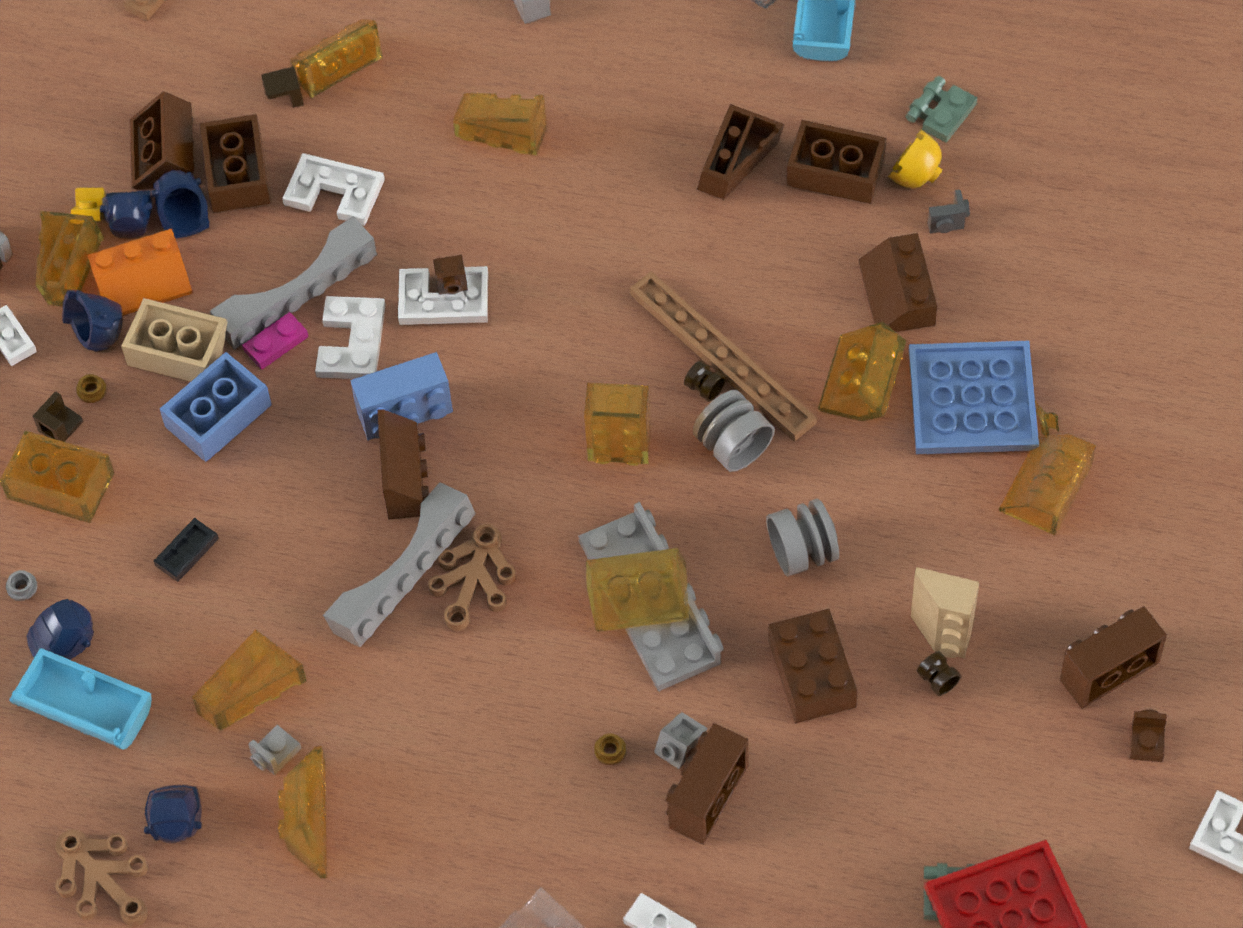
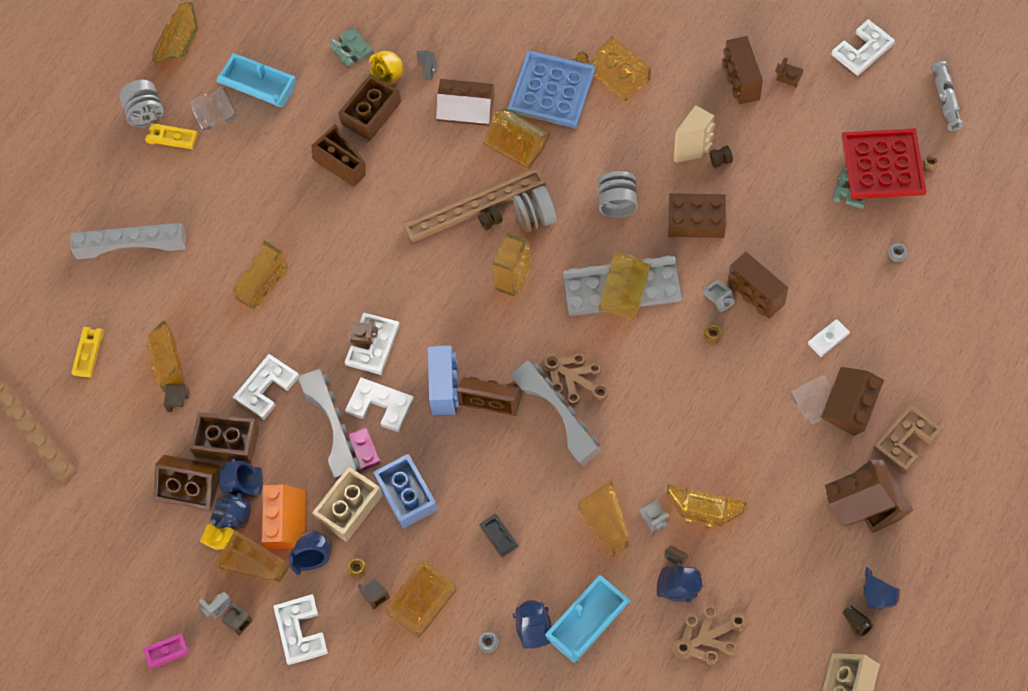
camera: 70 degrees left, 5 degrees up
none -> clear smoke slope [664,546,688,566]

